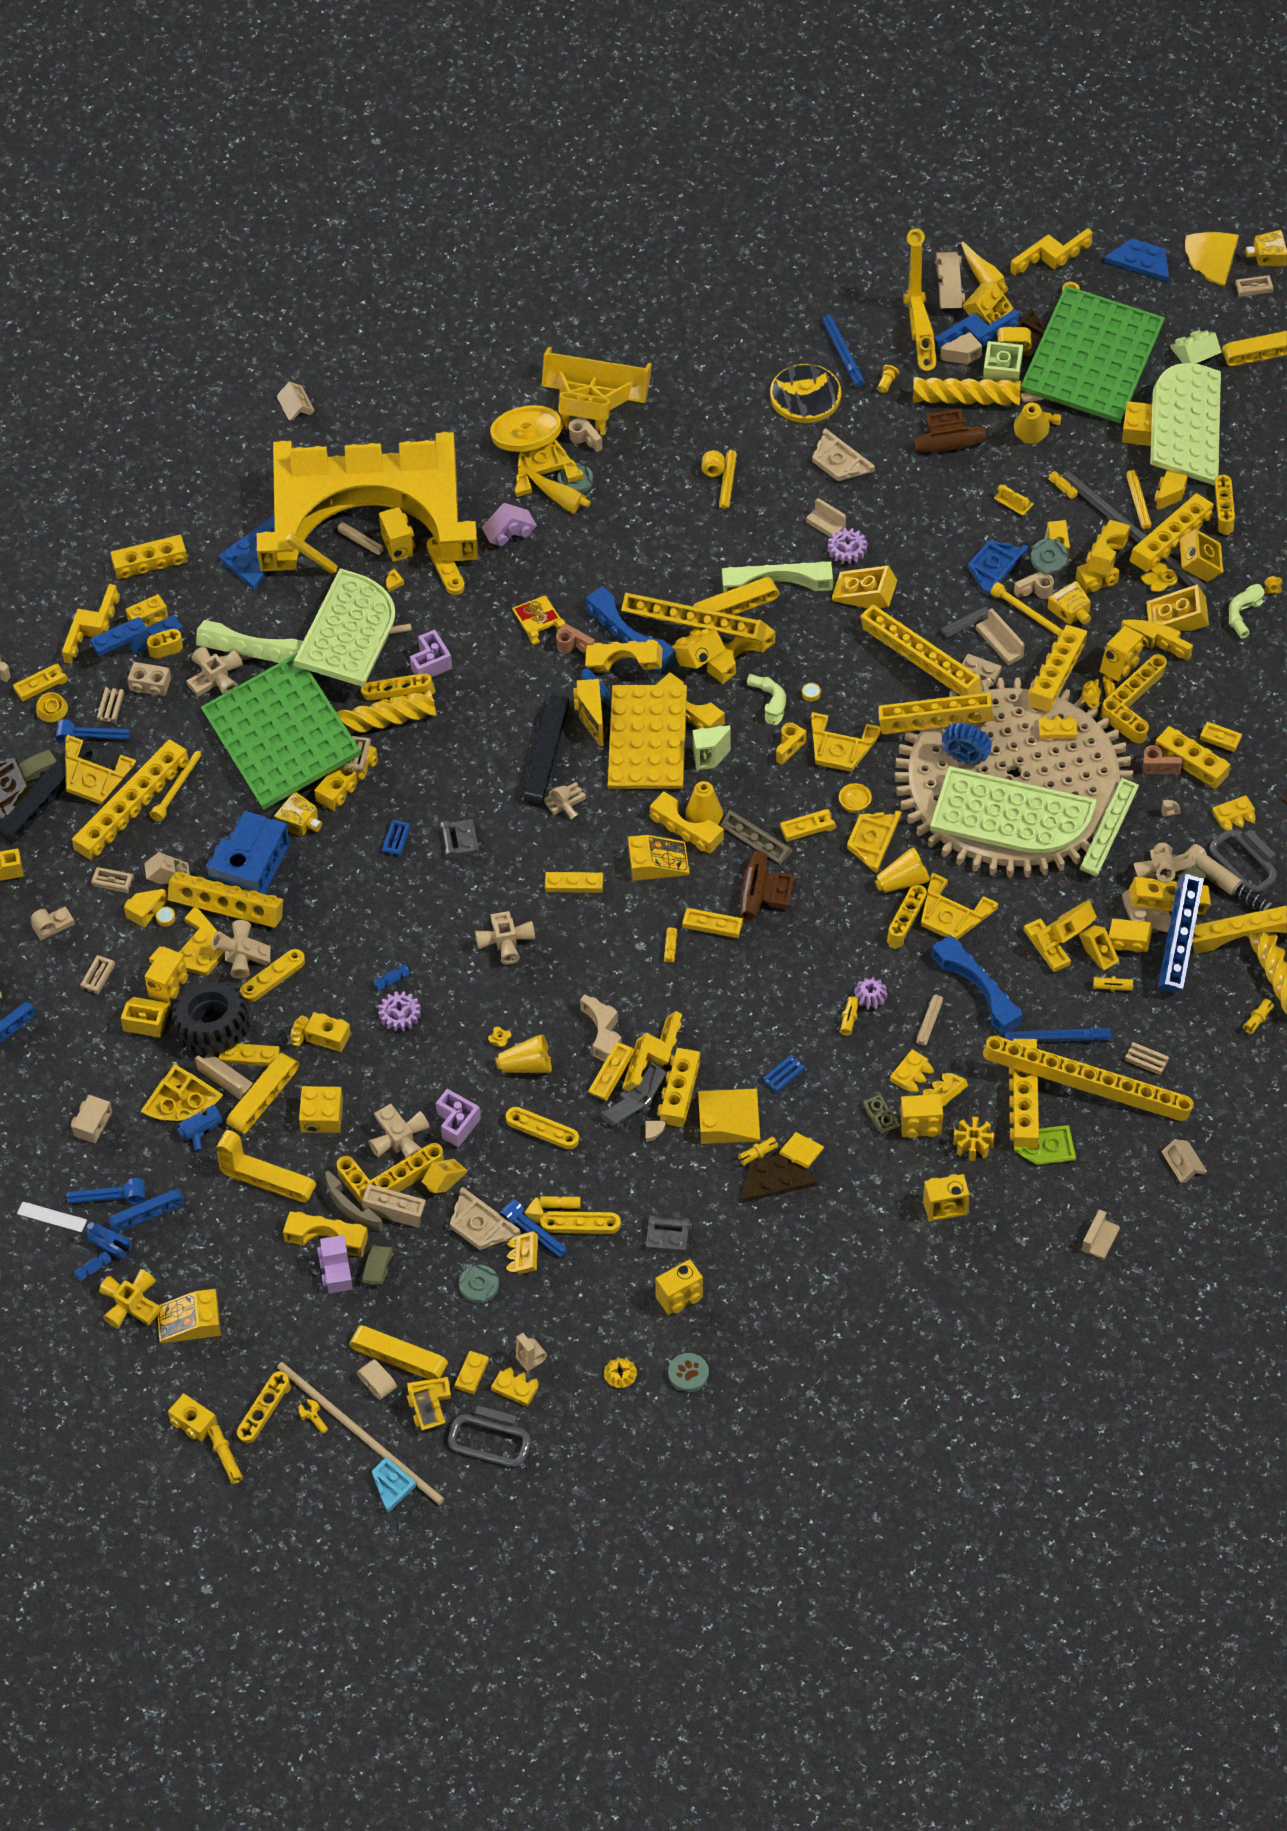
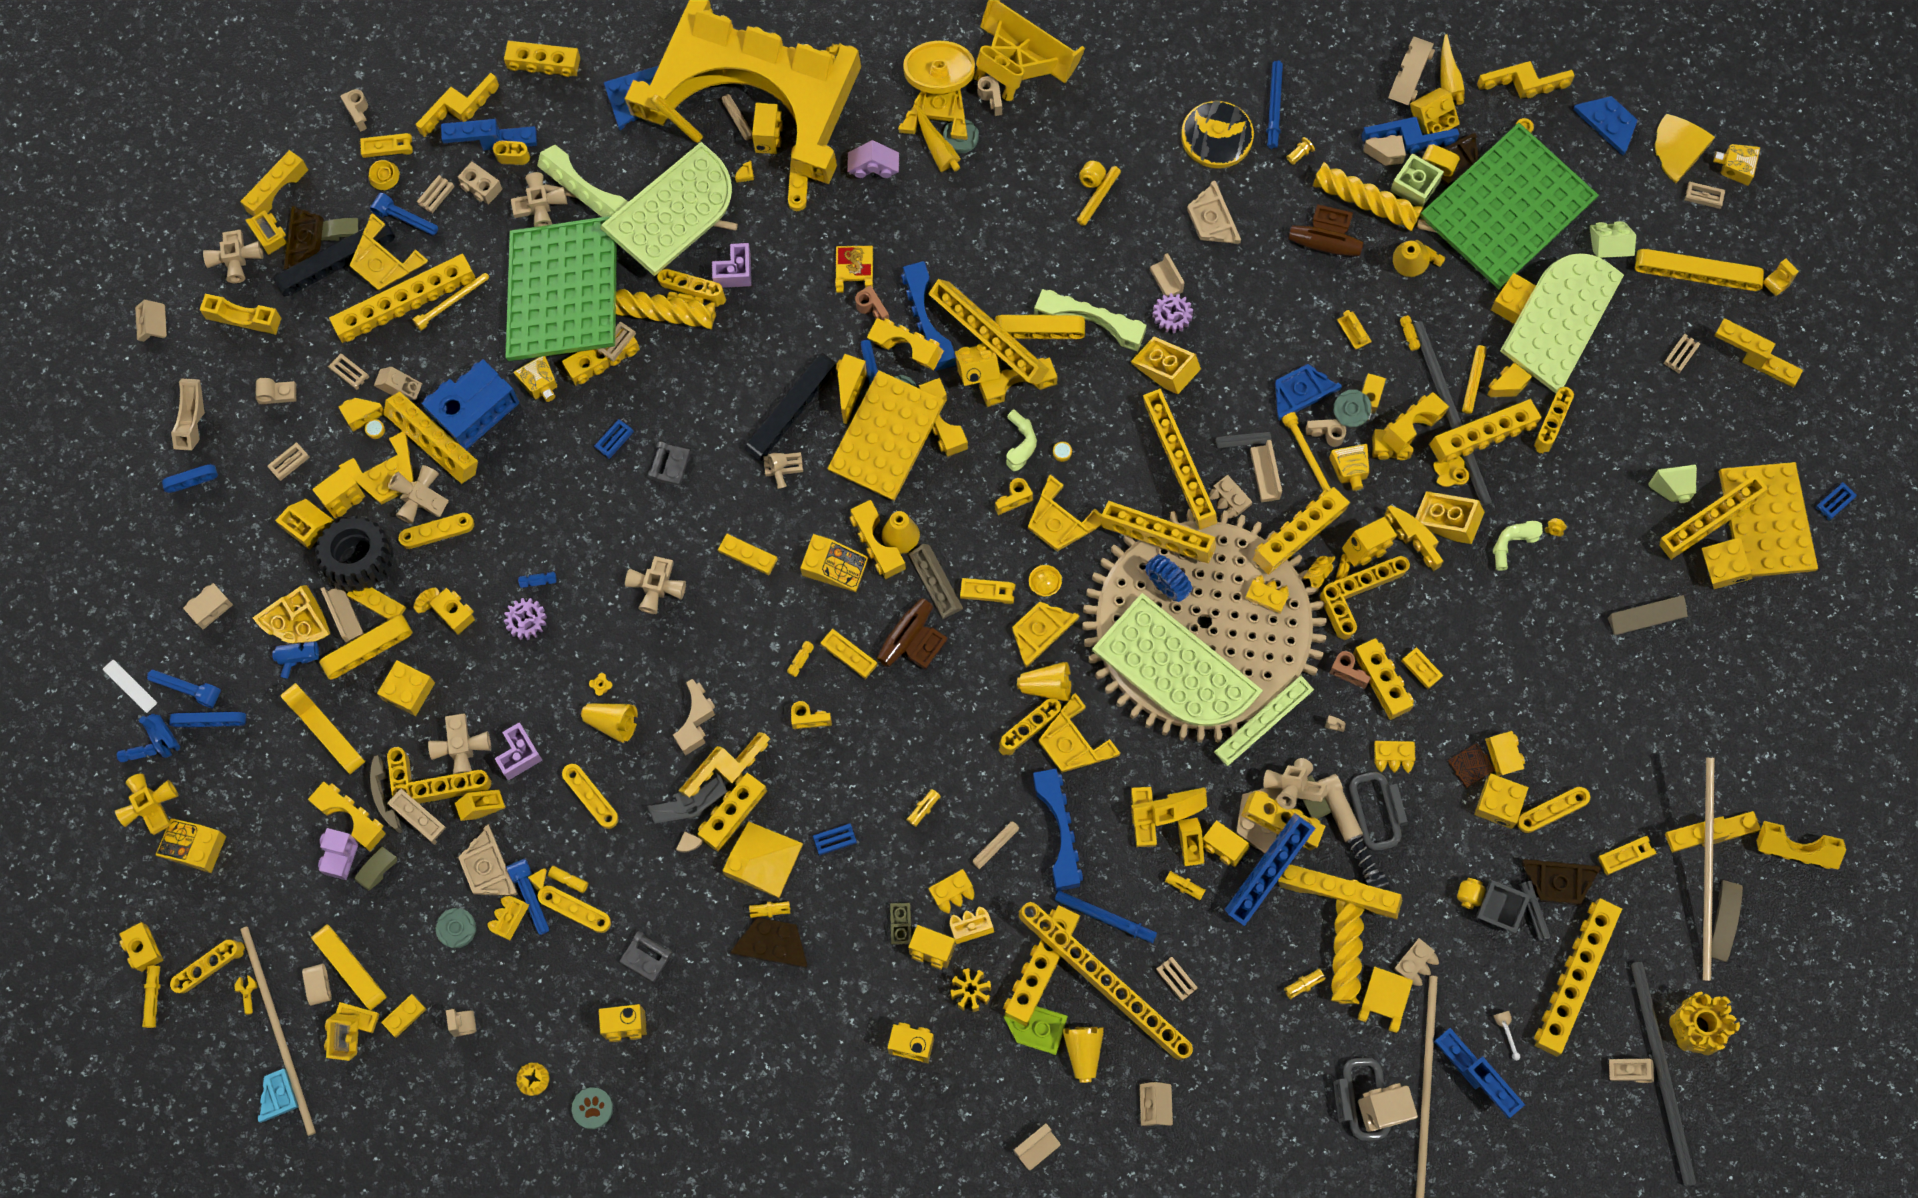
camera: 25 degrees right, 15 degrees up
yellow brick [126,594,168,627] -> none
dark grey bar [448,1406,531,1467] -> none
yellow plate [491,1367,538,1407] -> none
yellow plate [588,1042,635,1101] -> none
yellowish green slope [693,726,731,770] -> none
yellow piece [779,1132,824,1169] -> none
lavender gear [854,977,887,1010] -> none
yellow piece [903,228,936,371] -> none
yellow brick [1180,529,1223,582] -> none
none -> yellow plate [791,701,832,729]
none -> yellow cone [1063,1027,1104,1083]

